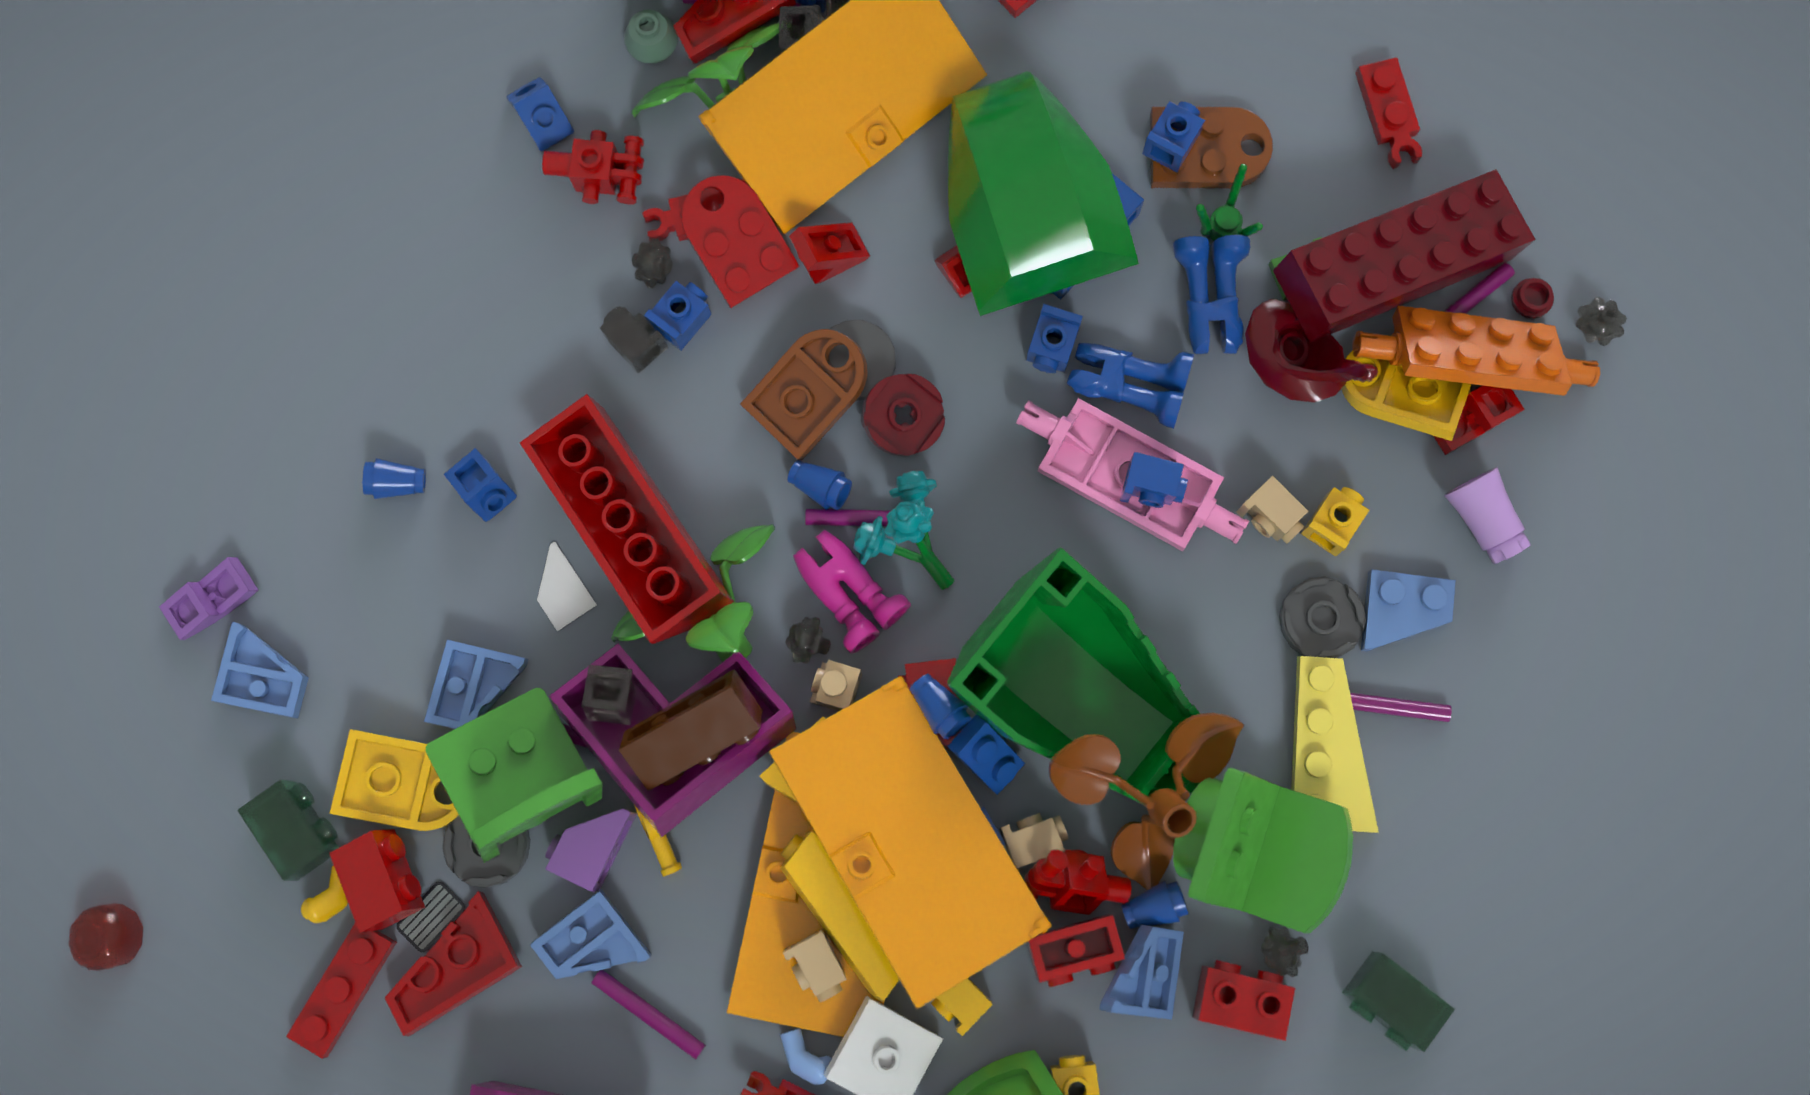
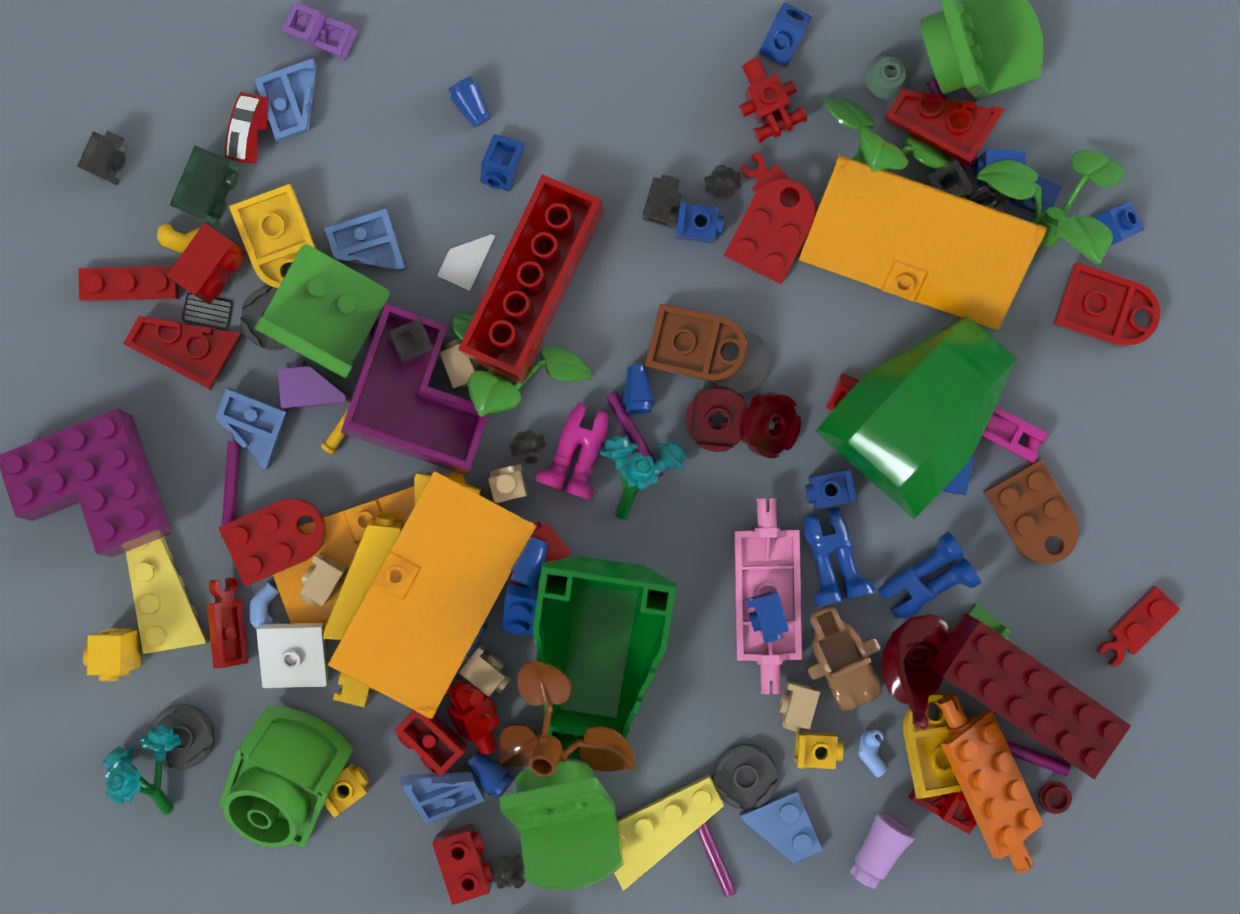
camera: 55 degrees right, 10 degrees up
clear red hair [68,903,143,971] -> none
reddish brown brick [619,669,763,791] -> none
red slope [789,222,870,284] -> none
blue brick [1142,101,1205,173] -> none
green plant [1196,164,1263,241] -> none
clear smoke plant [1575,297,1627,346] -> none
none -> clear smoke brick [77,131,127,185]
none -> red plate [218,498,326,586]
none -> slope [224,92,268,164]
none -> tan brick [439,338,481,390]
none -> dark red plate [740,392,801,458]
none -> medium nougat piece [807,605,883,711]
none -> light blue arm [858,729,889,778]
none -> dark pink plate [982,406,1049,464]

